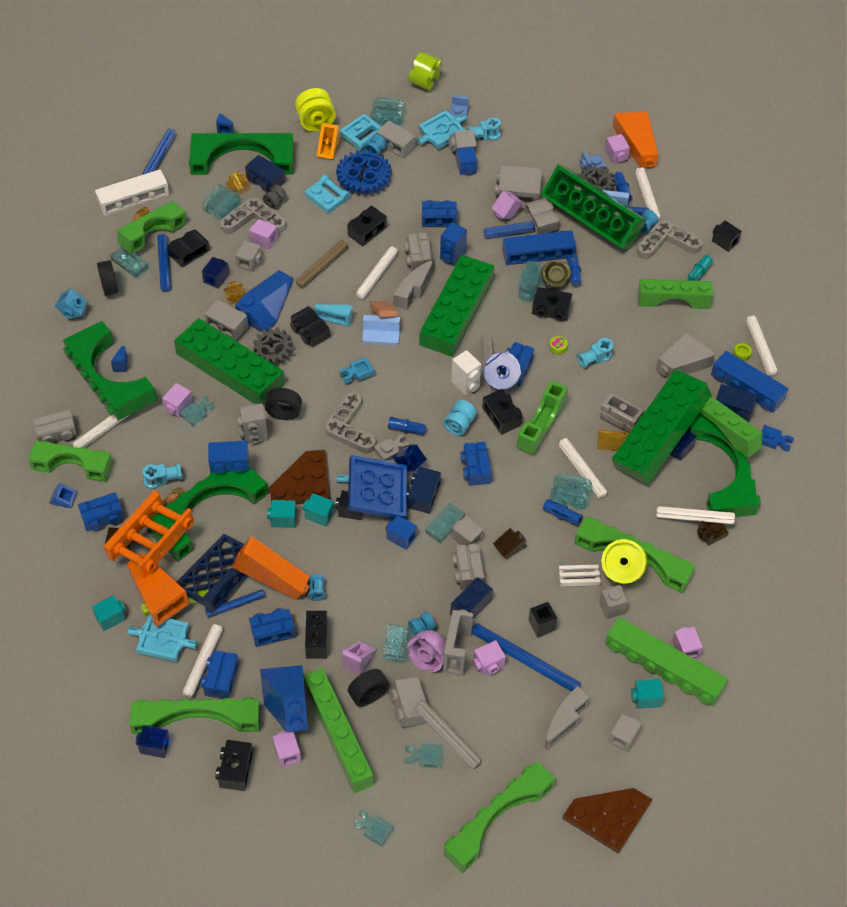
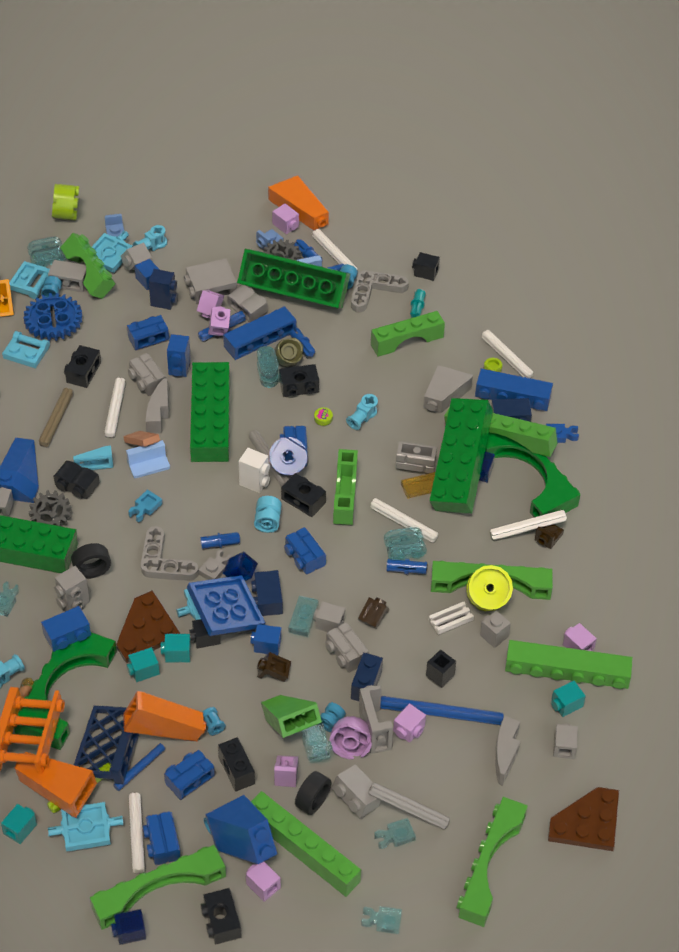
camera: 25 degrees left, 5 degrees down
none -> bright green arch [60,233,115,299]
none -> dark blue brick [149,269,178,310]
none -> lavender brick [208,306,231,336]
none -> dark brown bracket [257,652,291,682]
none -> bright green slope [261,695,322,738]

